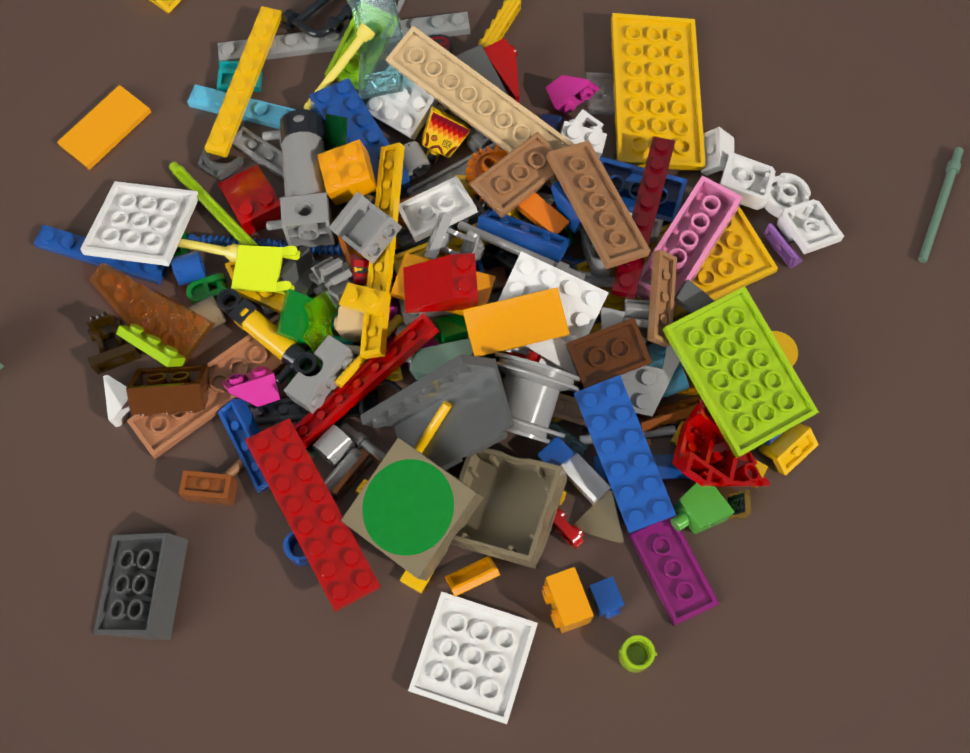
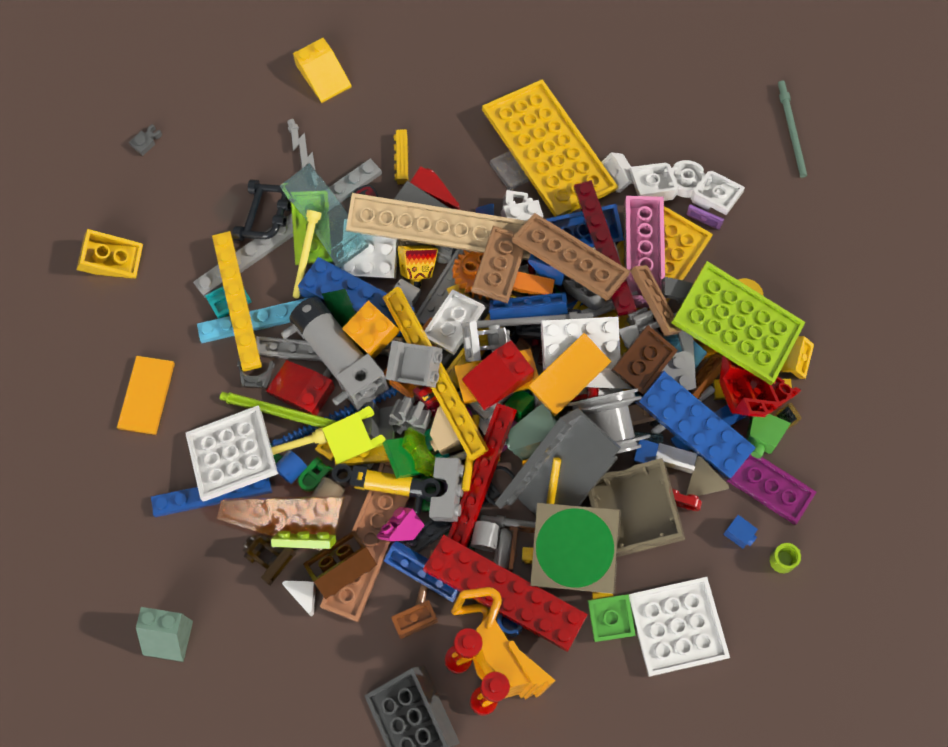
camera: 30 degrees left, 0 degrees up
yellow plate [339,283,391,317] -> none
light orange tile [445,556,500,597] -> none
light orange brick [541,567,594,633] -> none
dark pink slope [545,75,600,114] -> none
none -> light orange piece [444,587,556,716]
none -> bright green plate [587,594,636,642]

